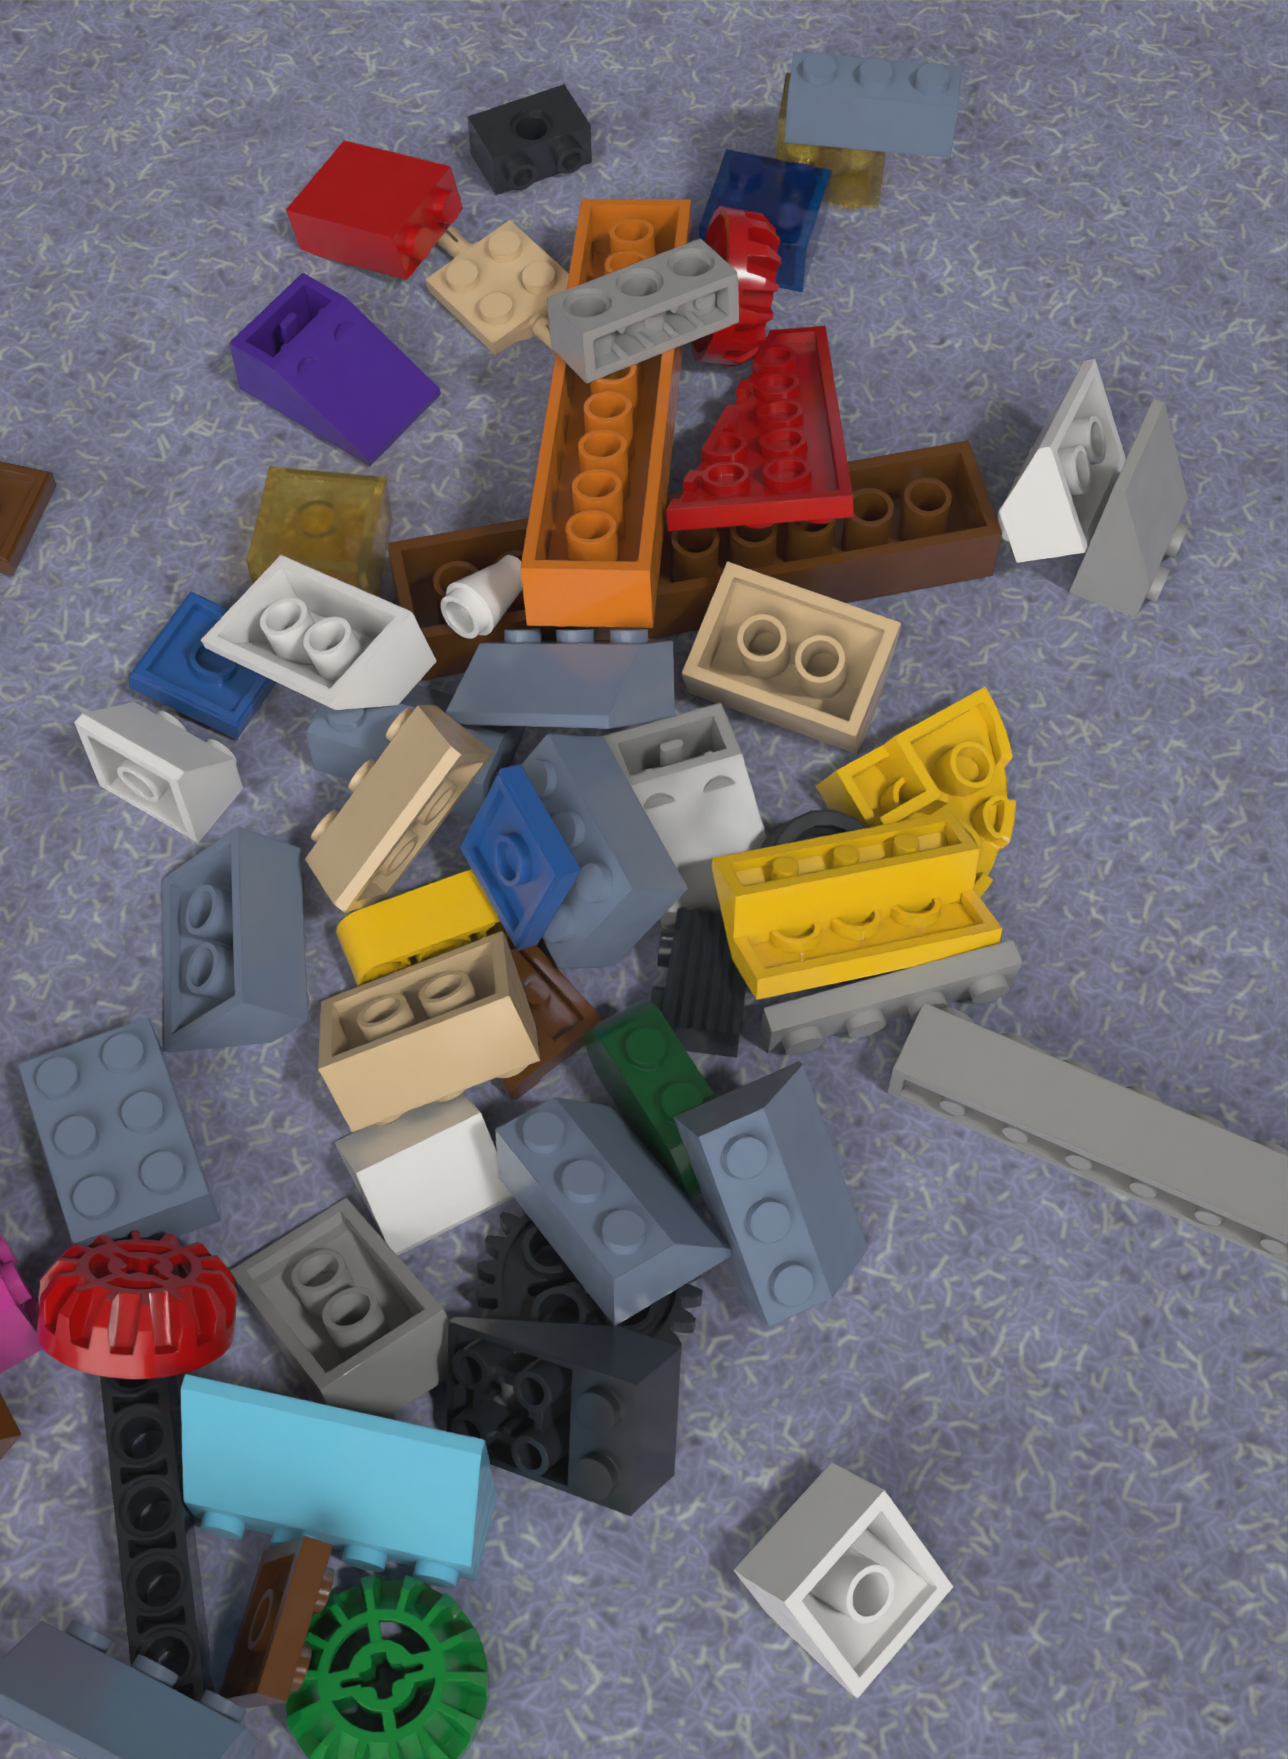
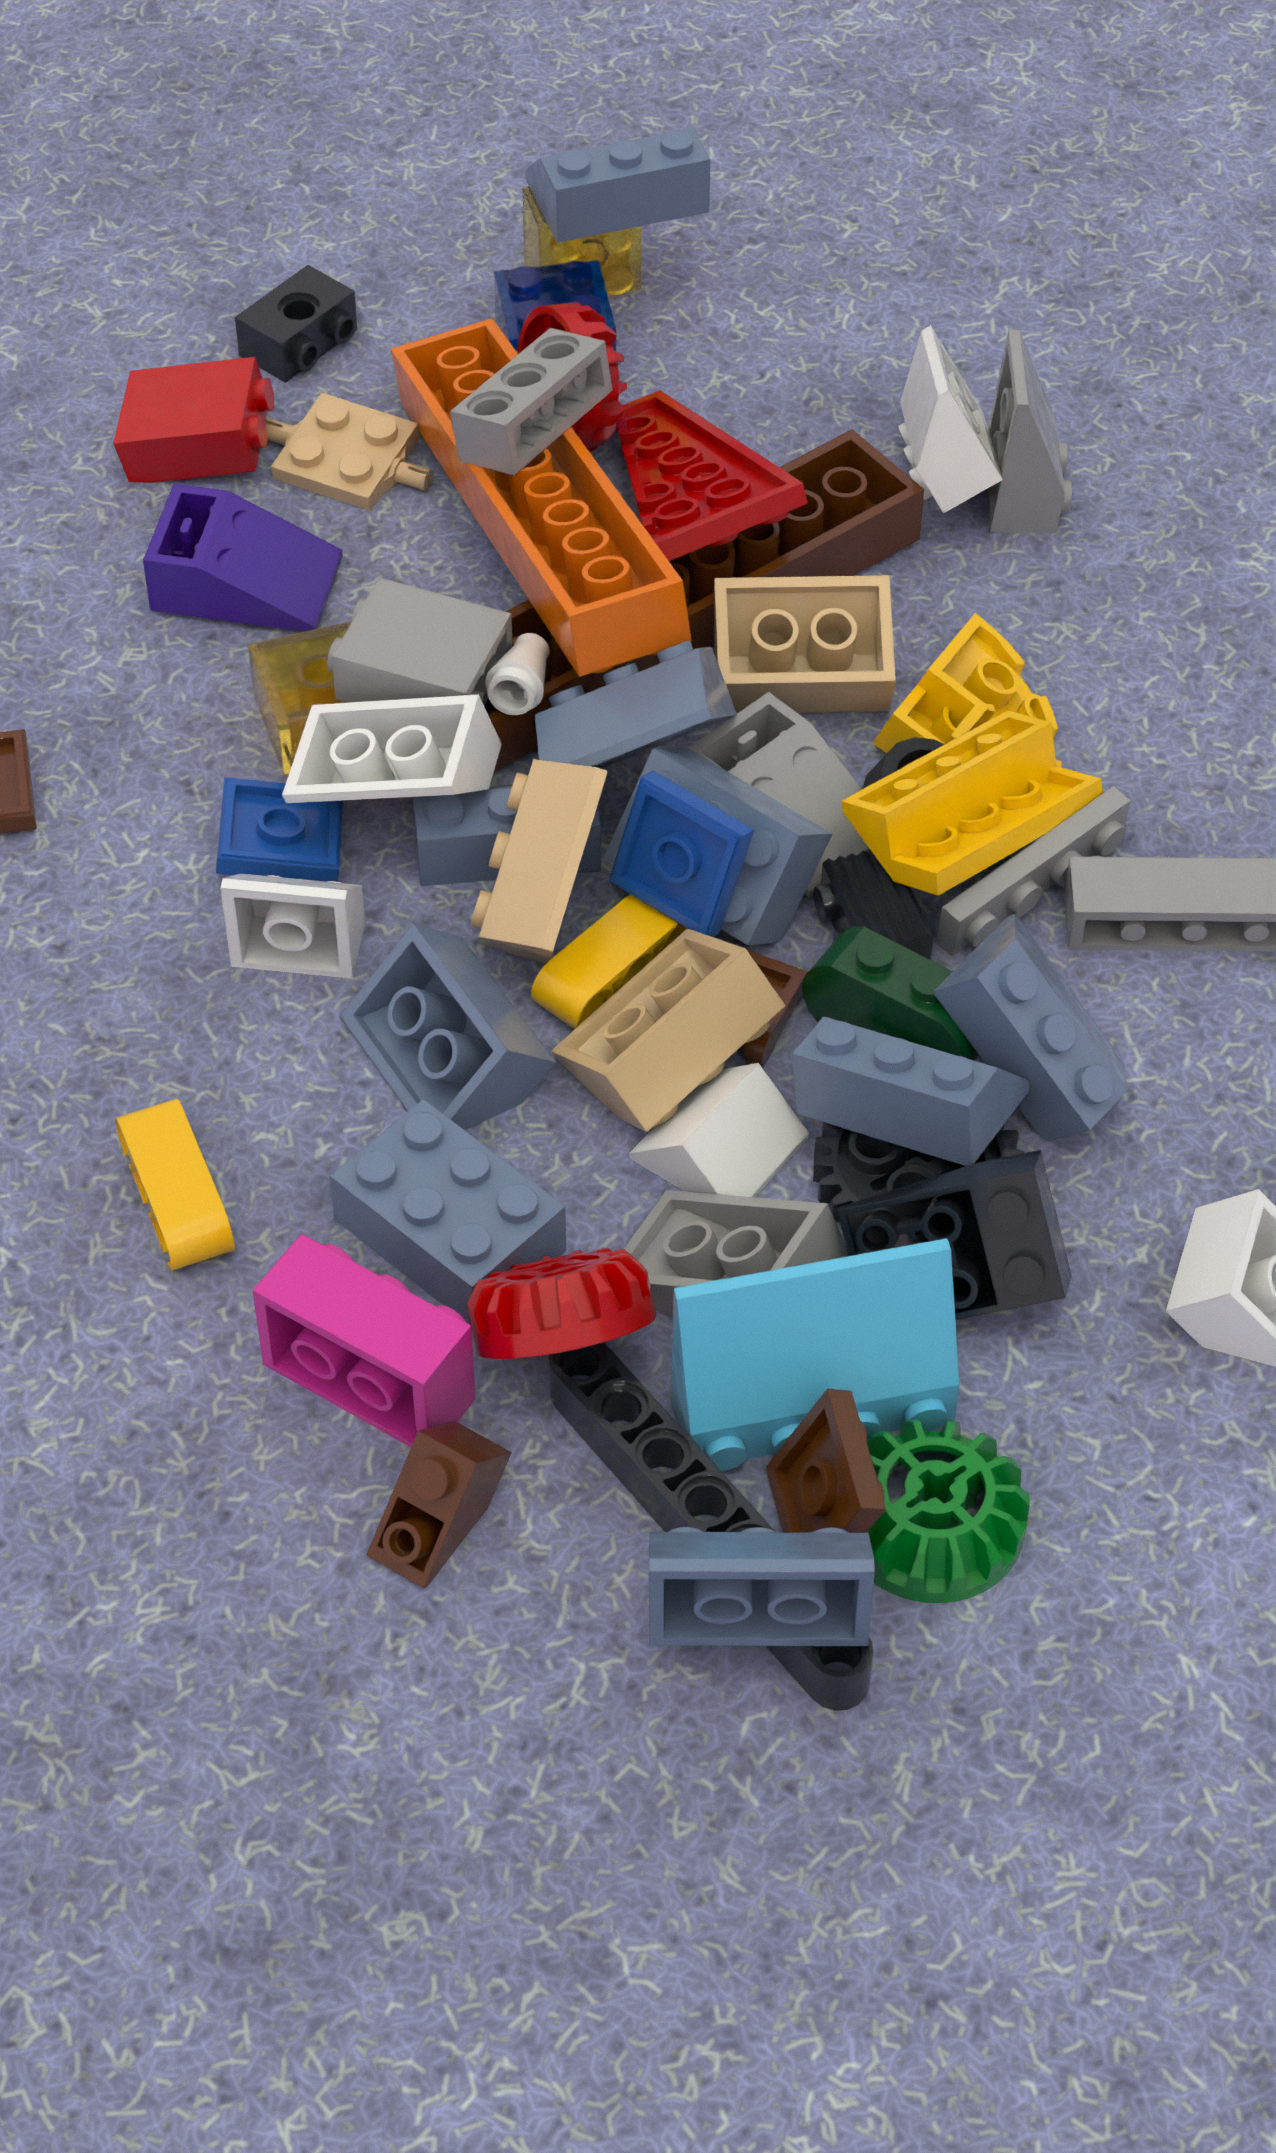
camera: 25 degrees left, 10 degrees down
none -> light grey brick [327,577,512,706]

